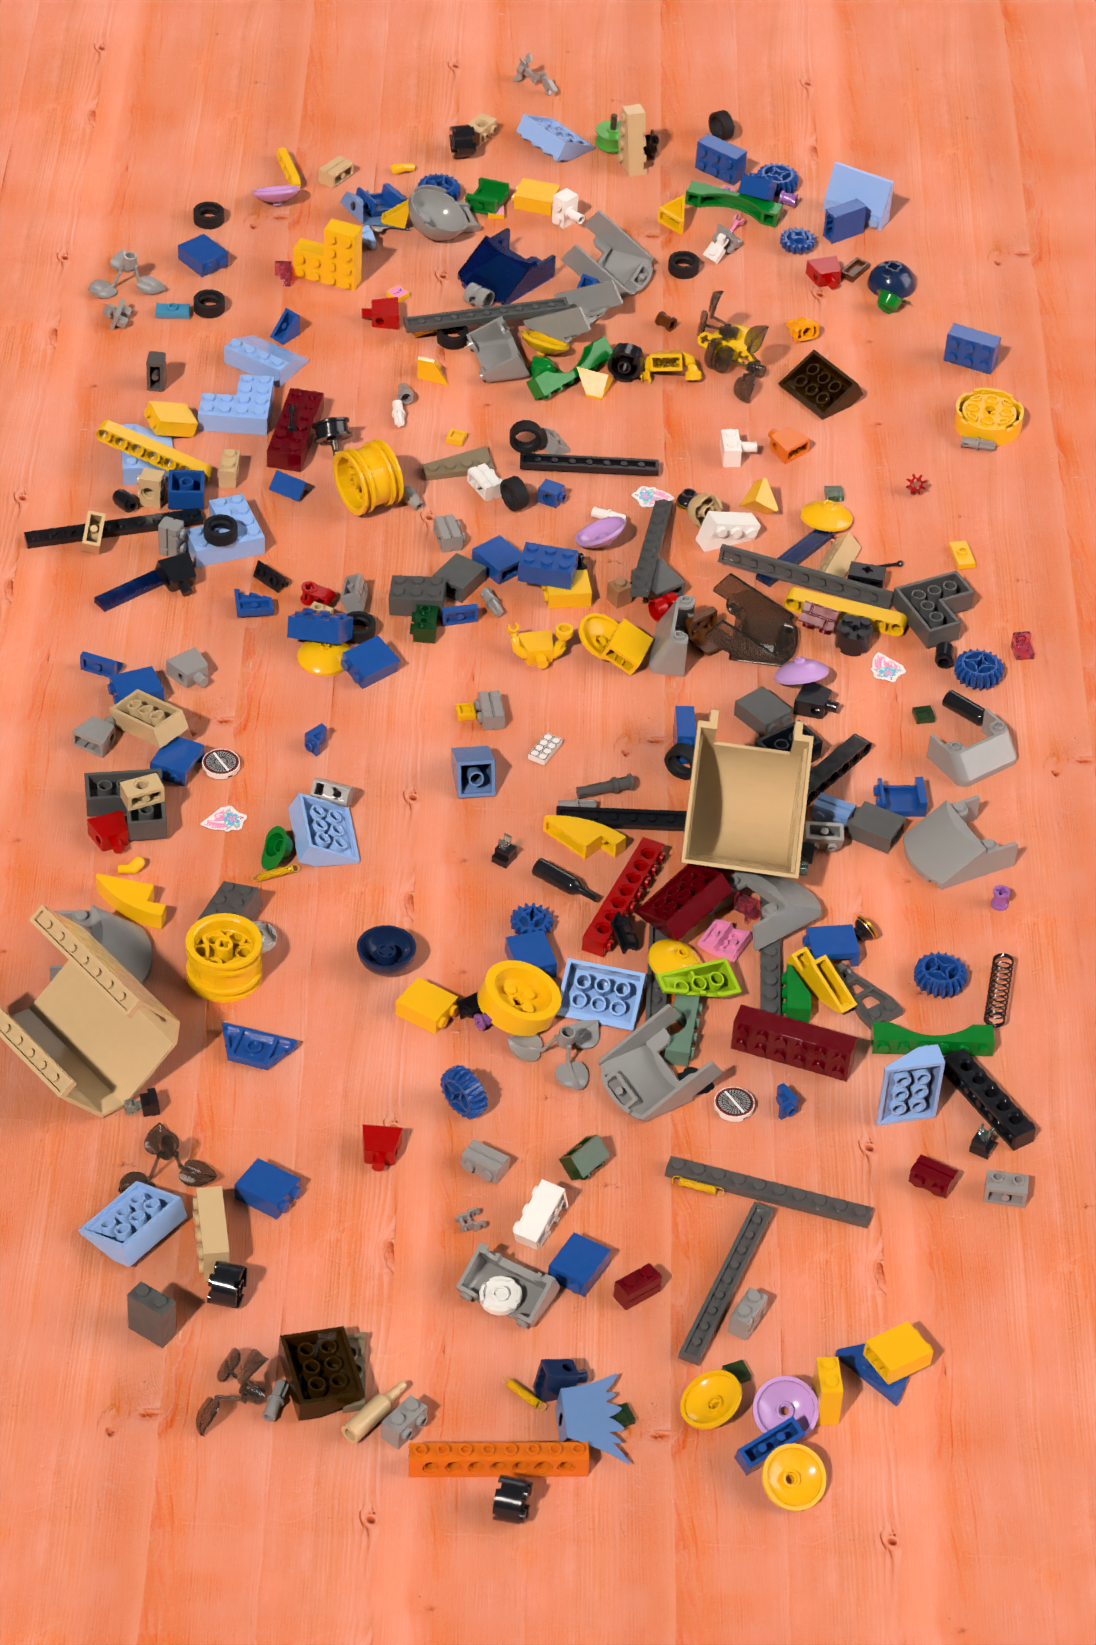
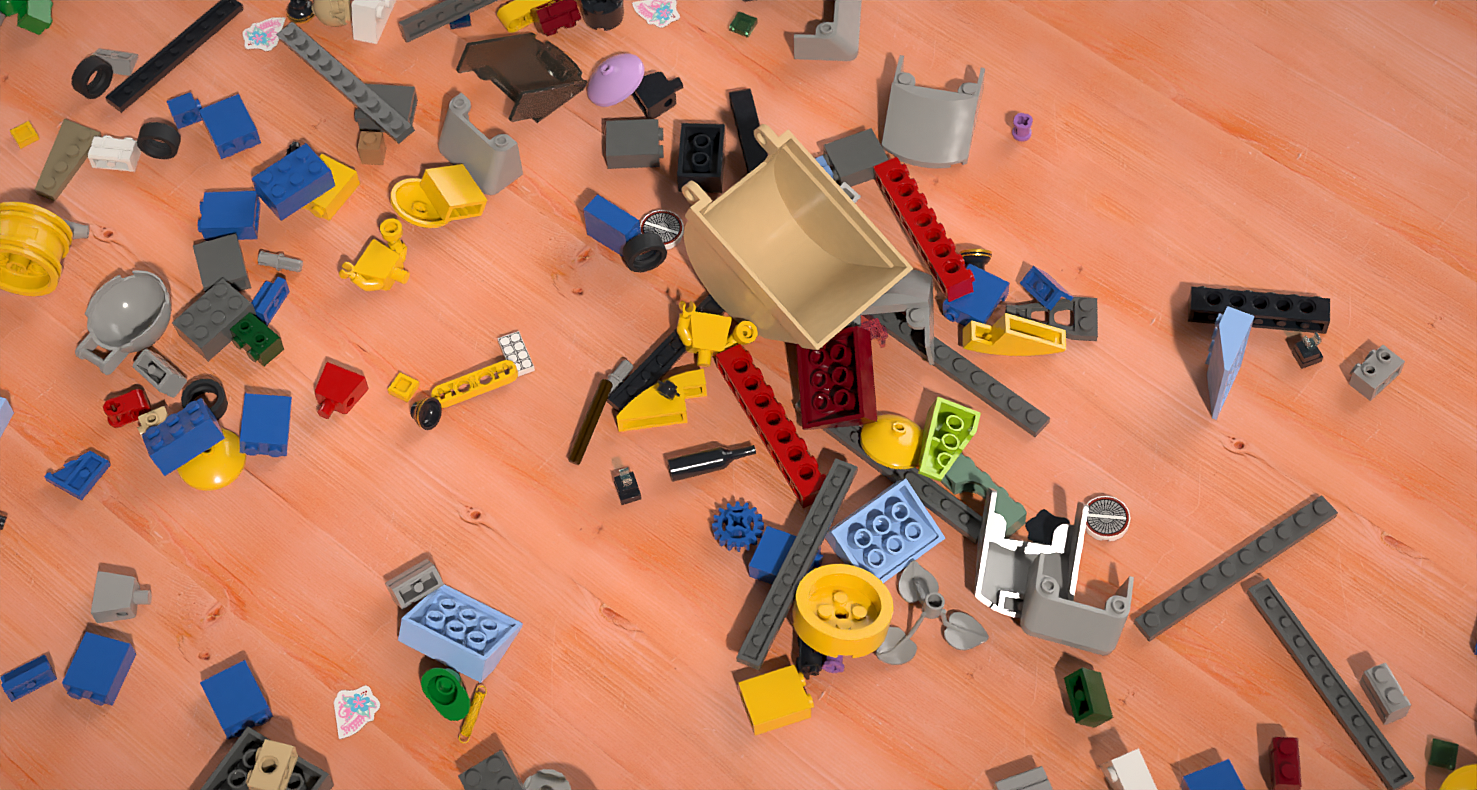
camera: 45 degrees left, 15 degrees up
light grey torso [72,716,116,758] -> none
tan brick [109,689,189,748] -> none
tile [202,749,240,779] -> none
black hinge [253,560,289,593] -> none
blue bracket [304,723,327,756] -> none
dark blue piece [357,925,416,976] -> none
light grey brick [433,514,465,553] -> none
blue gear [440,1065,488,1120] -> none
medium blue slope [451,745,496,798] -> none
light grey brick [474,690,505,731] -> none
lavender dish [575,516,626,548] -> none
dark grey pin [576,773,634,799] -> none
white axle [591,506,626,522] -> none
black hinge [610,911,640,954] -> none
red wheel [648,591,679,622] -> none
yellow piece [672,1176,724,1196] -> none
reddish brown bracket [684,607,733,655] -> none
bright pink slope [697,919,752,962] -> none
dark red brick [731,1004,858,1082] -> none
blue bracket [776,1083,799,1120] -> none
green slope [782,964,811,1023] -> none
green arch [870,1022,995,1056] -> none
blue panel [873,777,928,817] -> none
dark red brick [908,1154,959,1199] -> none
blue gear [914,951,968,999] -> none
piece [983,953,1014,1027] -> none
none -> light grey windscreen [75,270,172,375]
none -> blue brick [199,94,261,159]
none -> red torso [314,362,369,419]
none -> black piece [410,397,442,430]
none -> yellow beam [431,360,518,408]
none -> dark brown axle [568,379,613,465]
none -> black plate [656,380,680,400]
none -> yellow torso [677,301,758,367]
none -> dark grey plate [736,459,858,670]
none -> red brick [873,157,975,302]
none -> blue panel [1020,265,1074,310]
none -> light grey windscreen [1020,552,1134,655]

